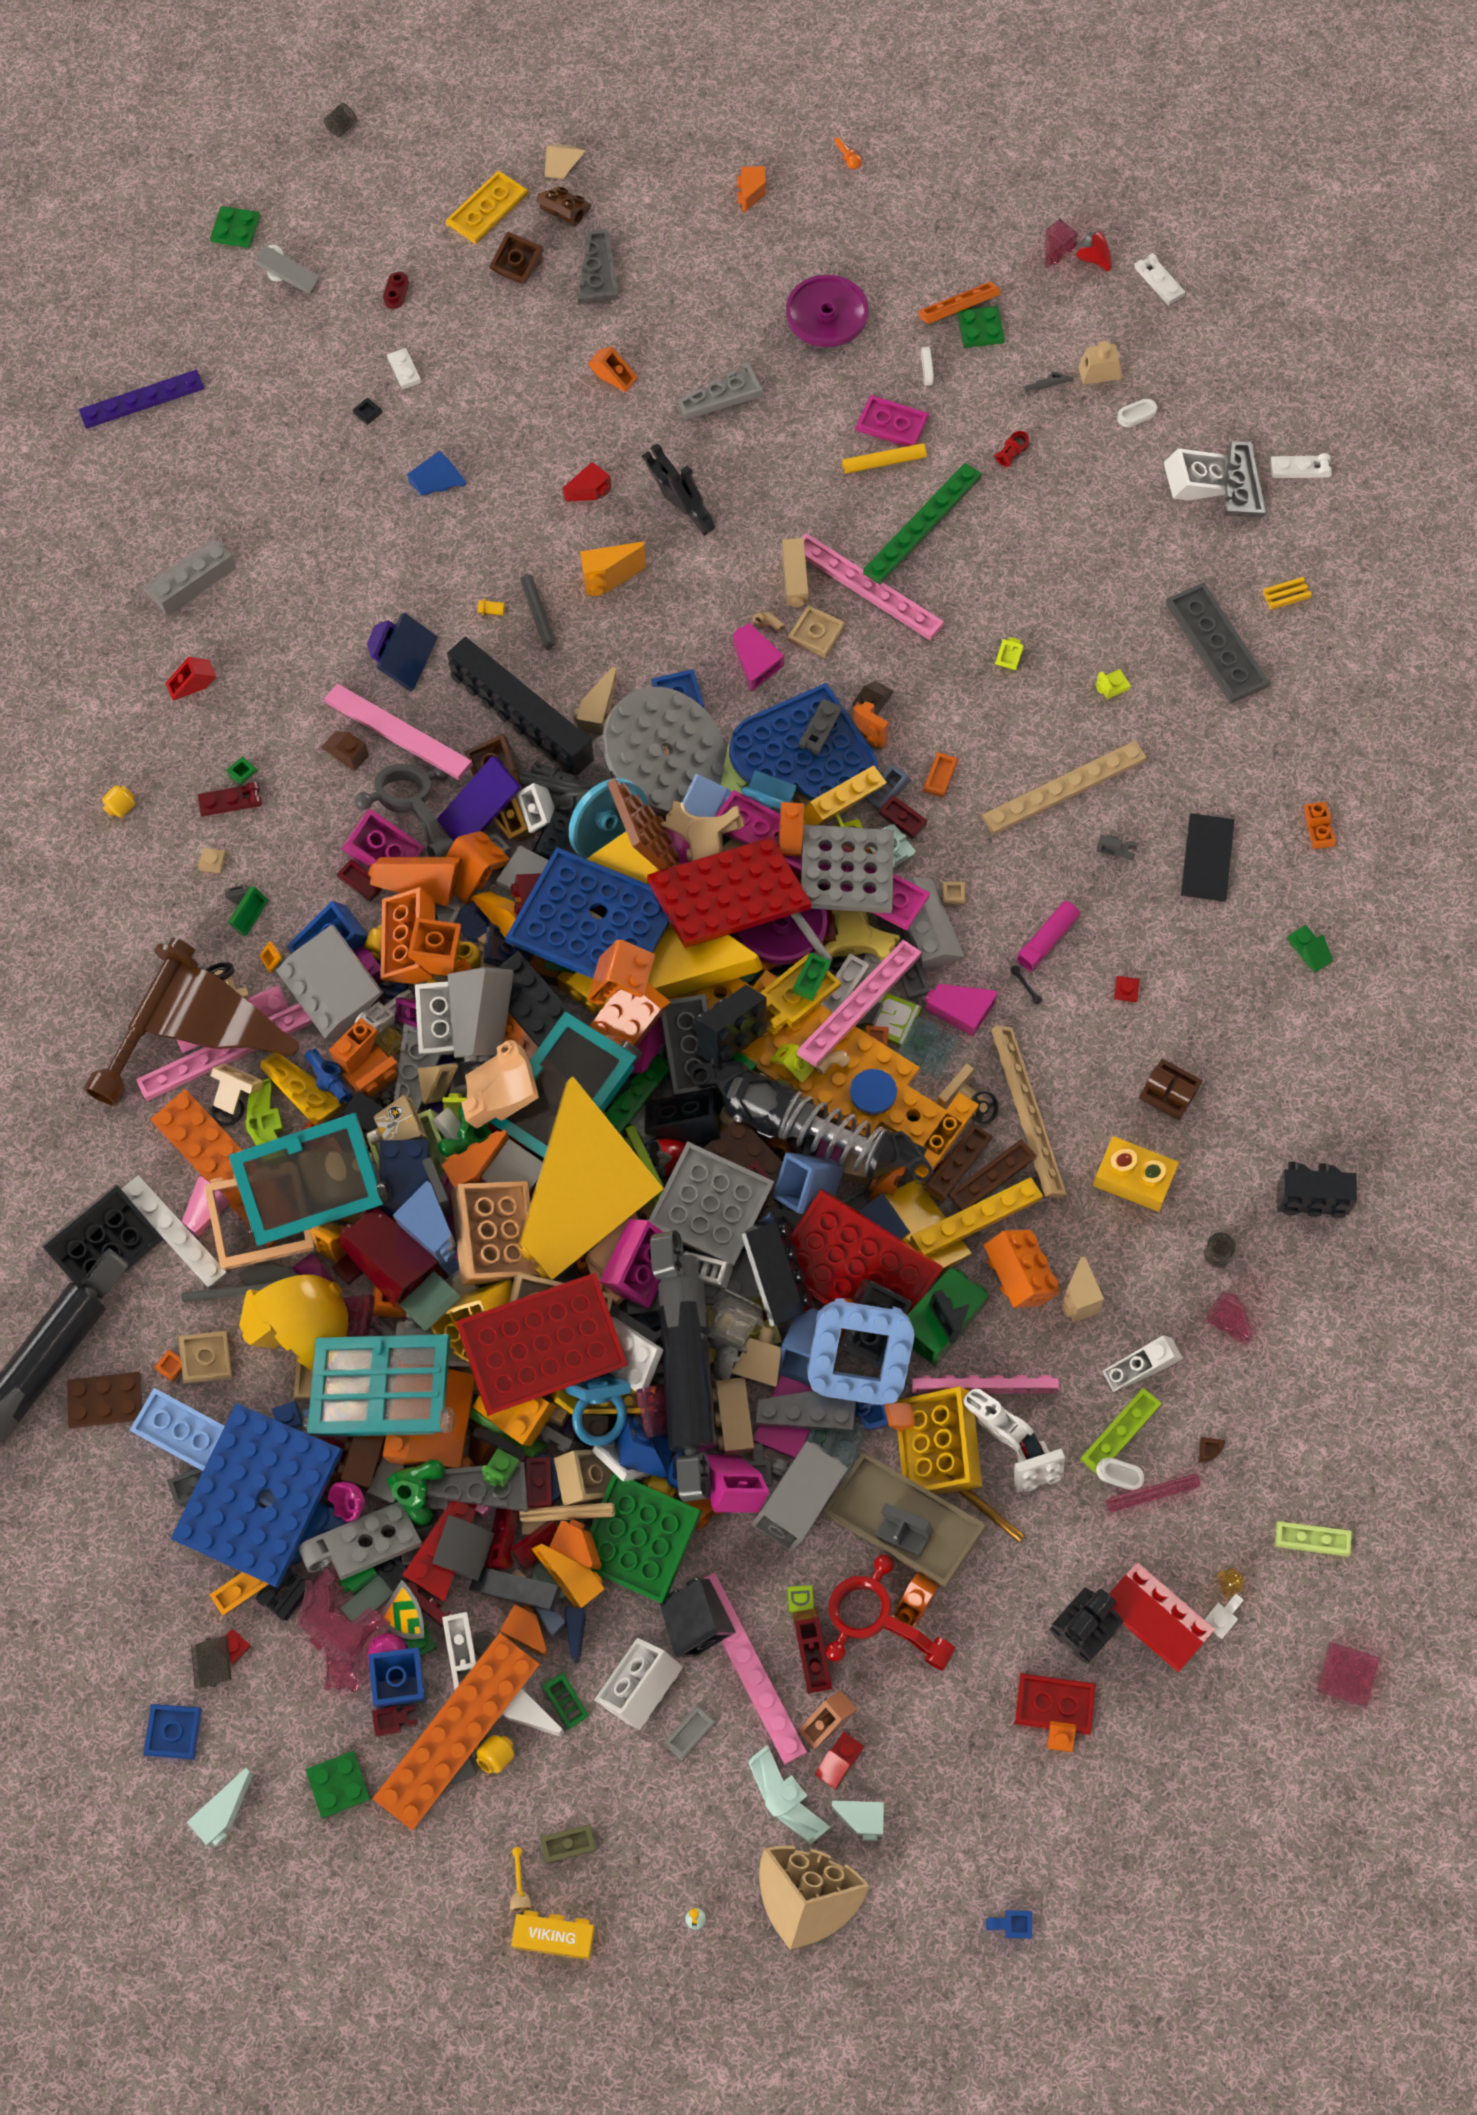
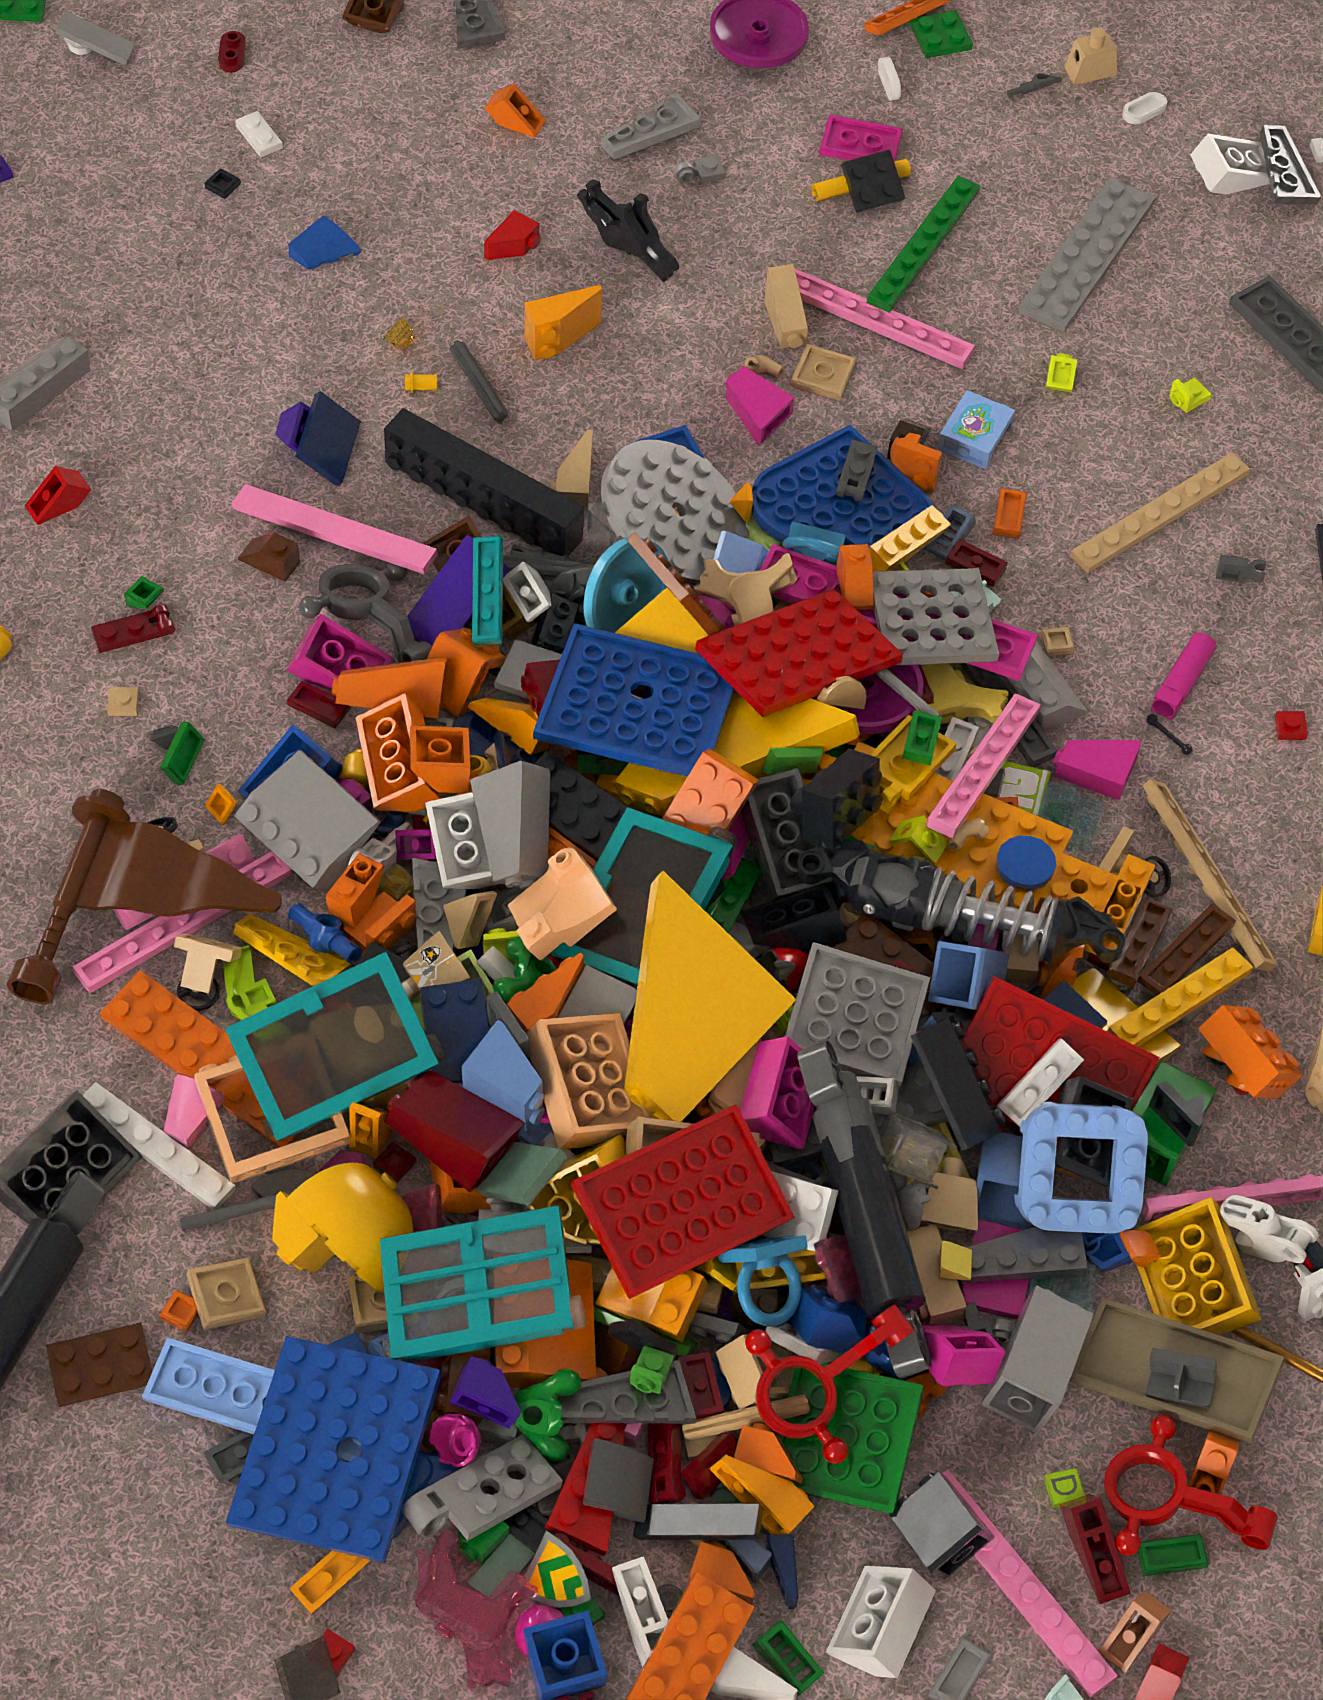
camera: 15 degrees left, 10 degrees down
black piece [255,1568,312,1622] -> none
orange piece [588,940,655,1004] -> none
red connector [994,431,1029,468] -> none
none -> clear yellow plate [384,317,415,349]
none -> dark purple slope [450,1356,521,1429]
none -> teal tile [472,535,503,646]
none -> light grey plate [675,155,725,183]
none -> light orange slope [729,483,753,522]
none -> red piece [745,1304,915,1464]
none -> bright green tile [762,747,823,774]
none -> tan tile [816,676,866,709]
none -> black plate [841,150,905,213]
none -> light blue panel [938,390,1015,469]
none -> light yellow slope [939,1241,972,1281]
none -> white plate [998,1038,1084,1127]
none -> light grey plate [1018,177,1156,333]
none -> green tile [1137,1534,1209,1577]

